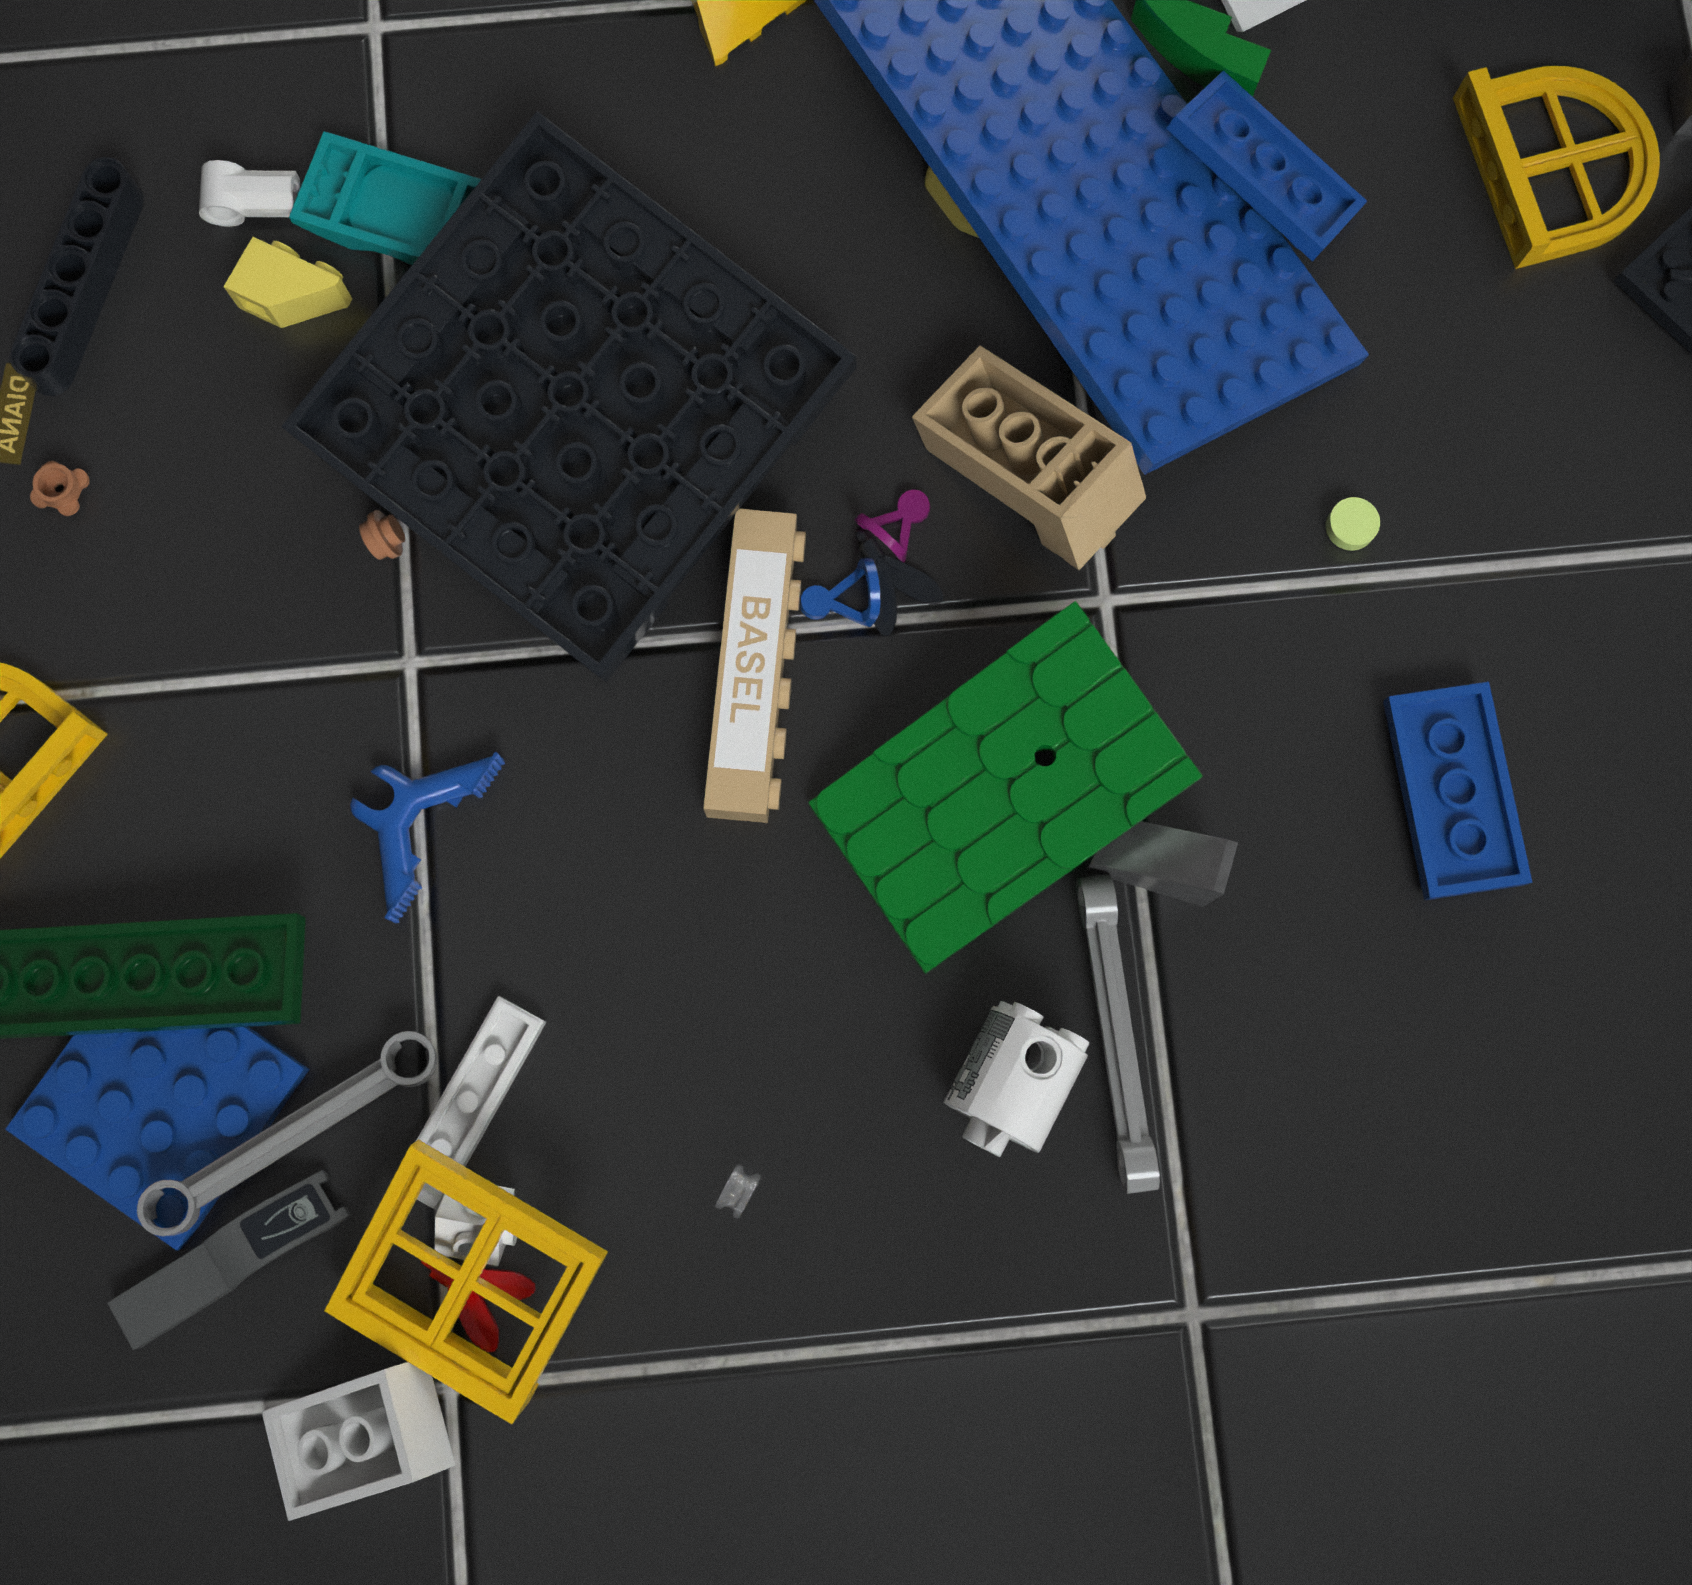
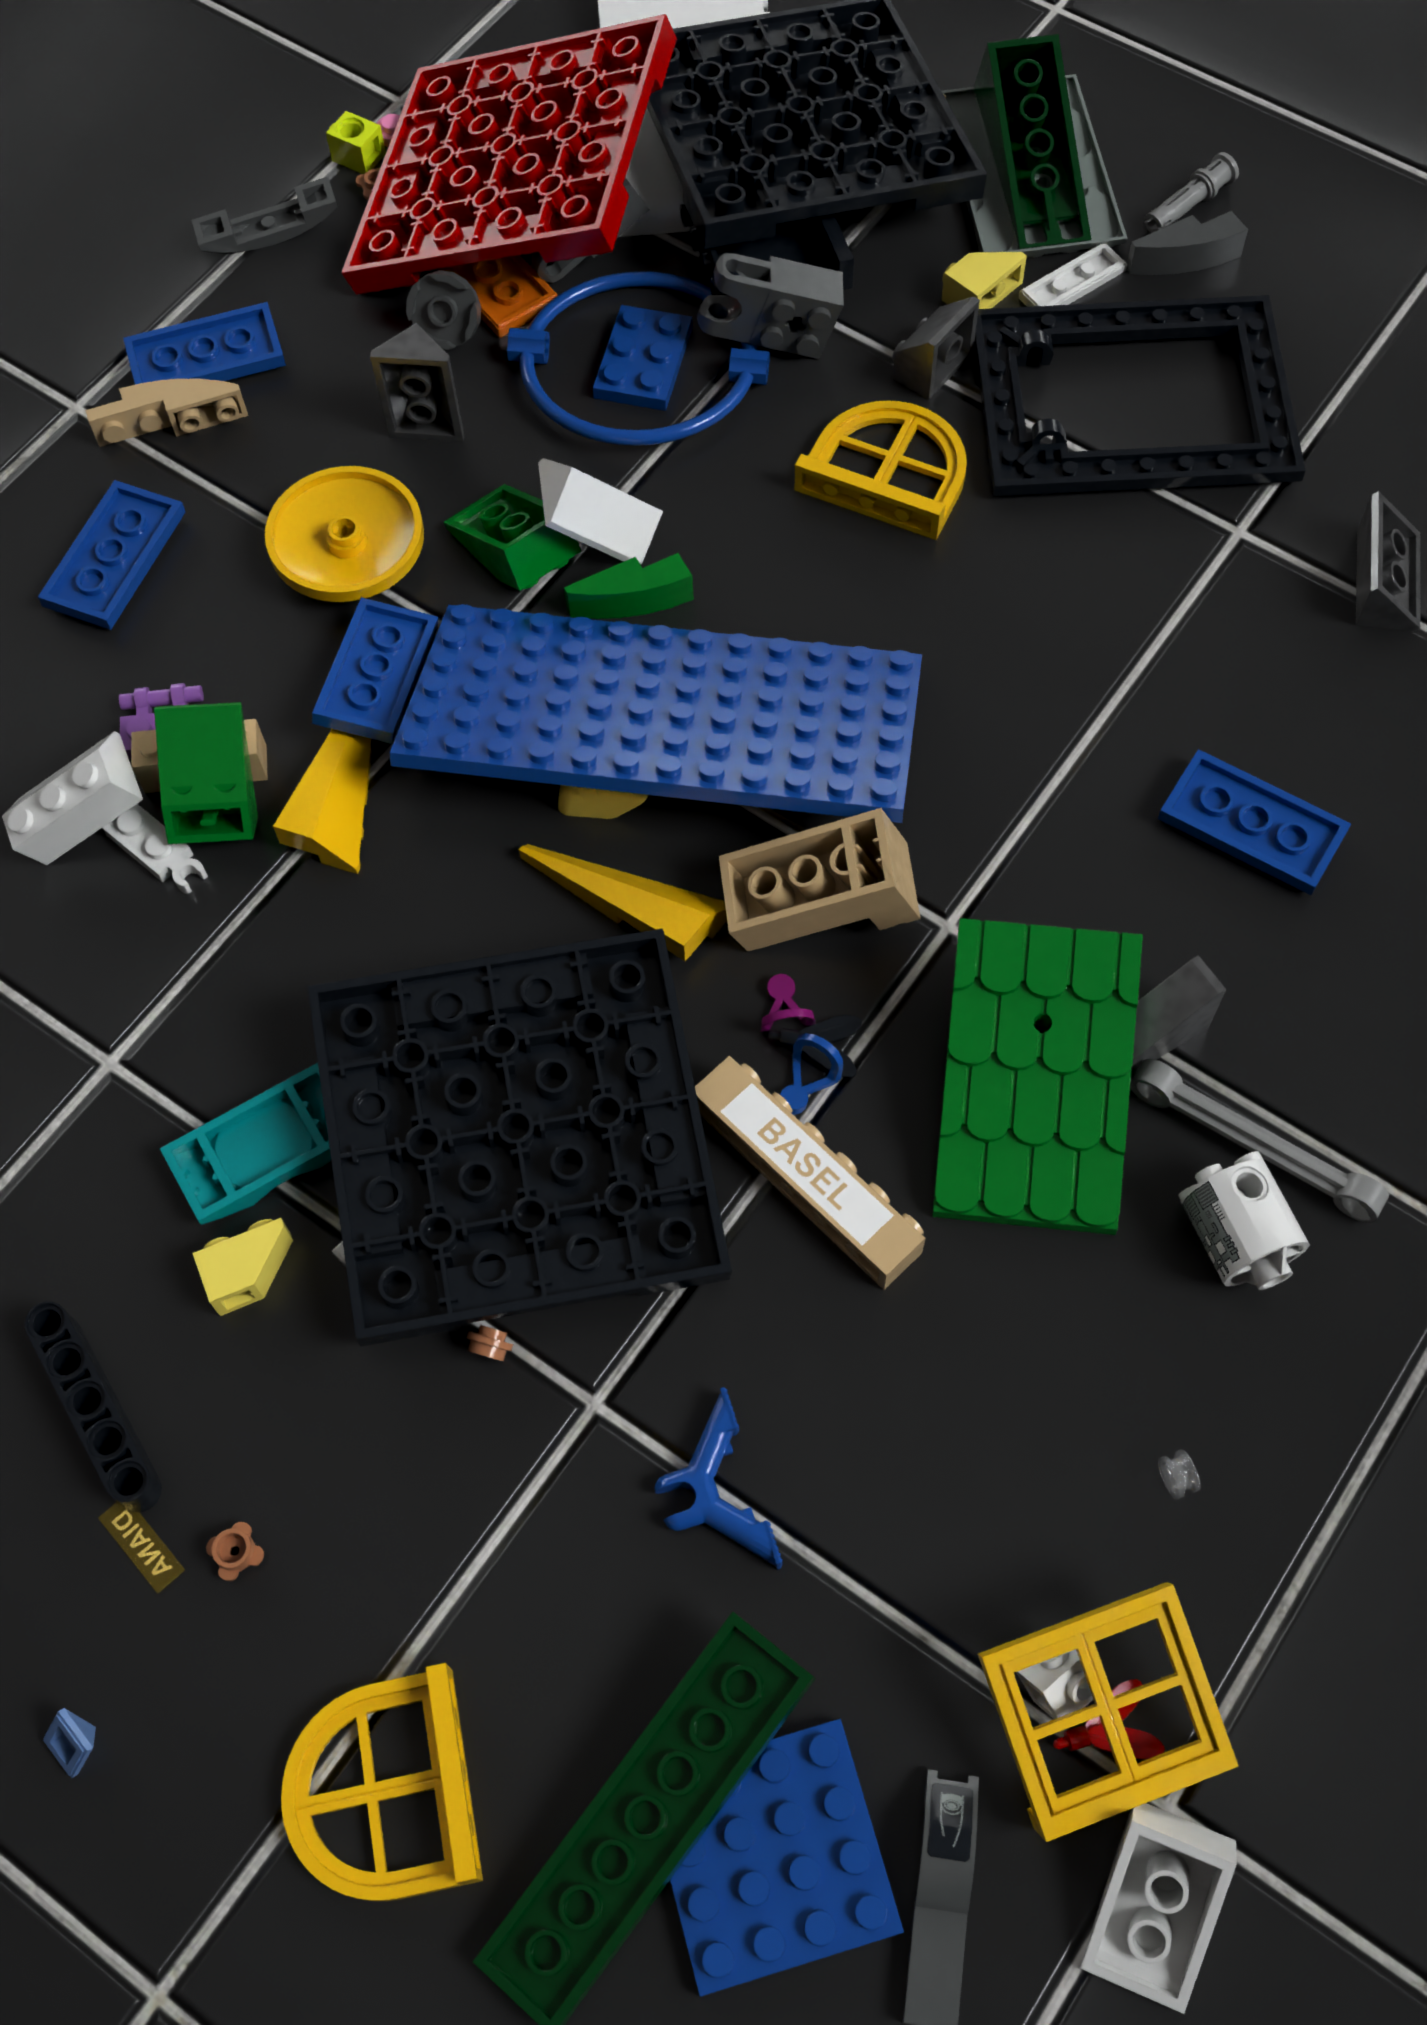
camera: 45 degrees left, 15 degrees down
light grey piece [137,1031,437,1236] -> none
white piece [199,160,301,227] -> none
white tile [416,996,546,1211] -> none
blue plate [1166,71,1367,261] -> none
yellowish green tile [1326,497,1380,551] -> none
none -> yellow wedge [518,844,727,962]

